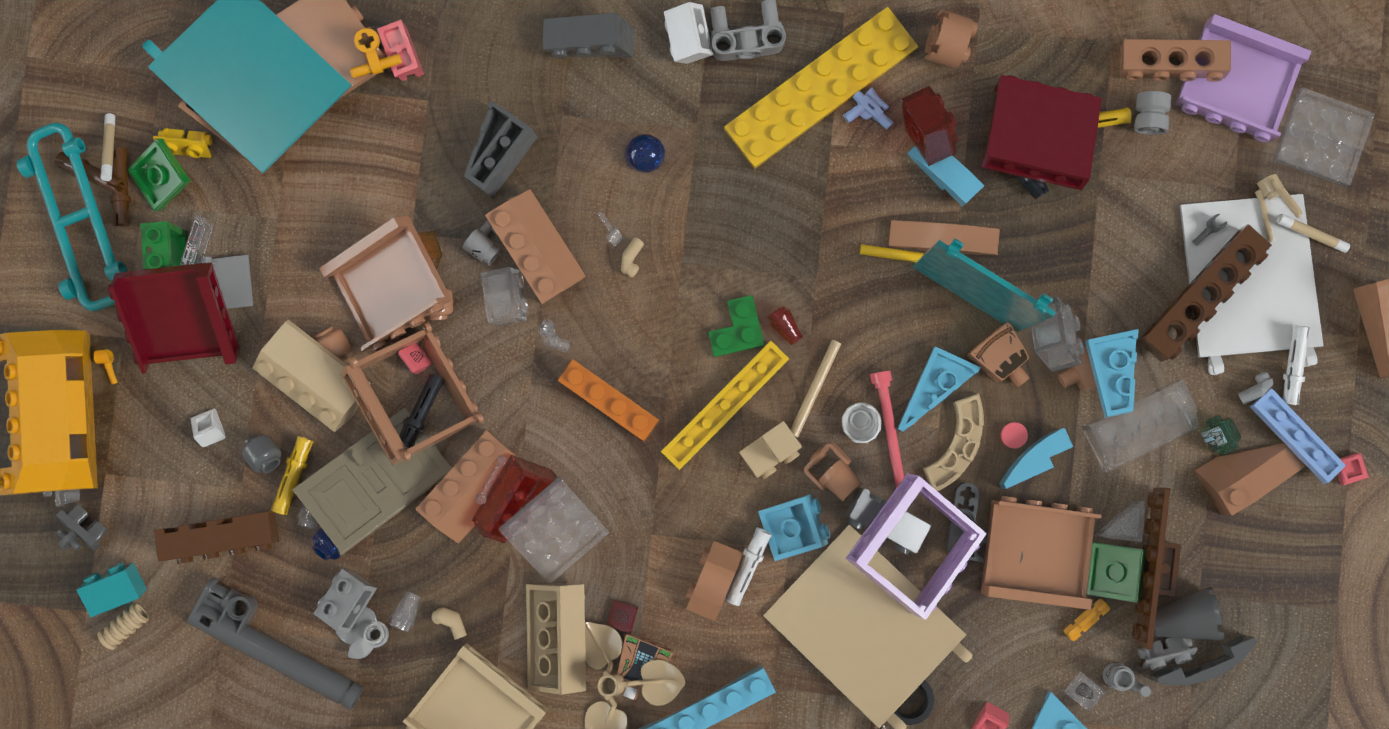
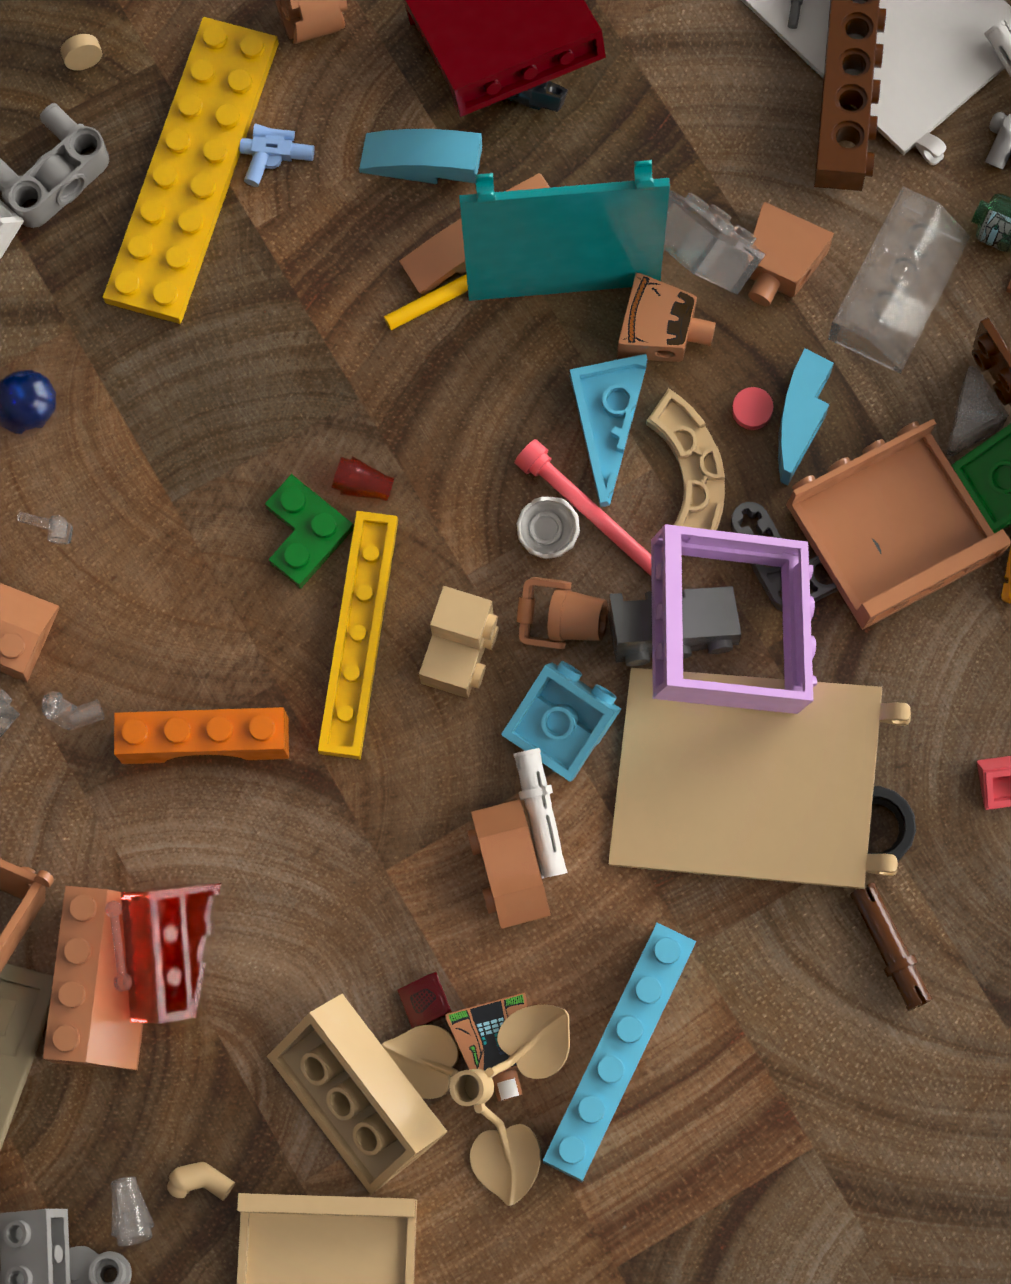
camera: 30 degrees left, 10 degrees down
clear plate [499,476,610,584] -> none
tan arm [621,238,644,278] -> none
tan bar [790,340,841,438] -> none
clear red brick [901,85,958,166] -> none
medium azure wing [1085,329,1139,418] -> none

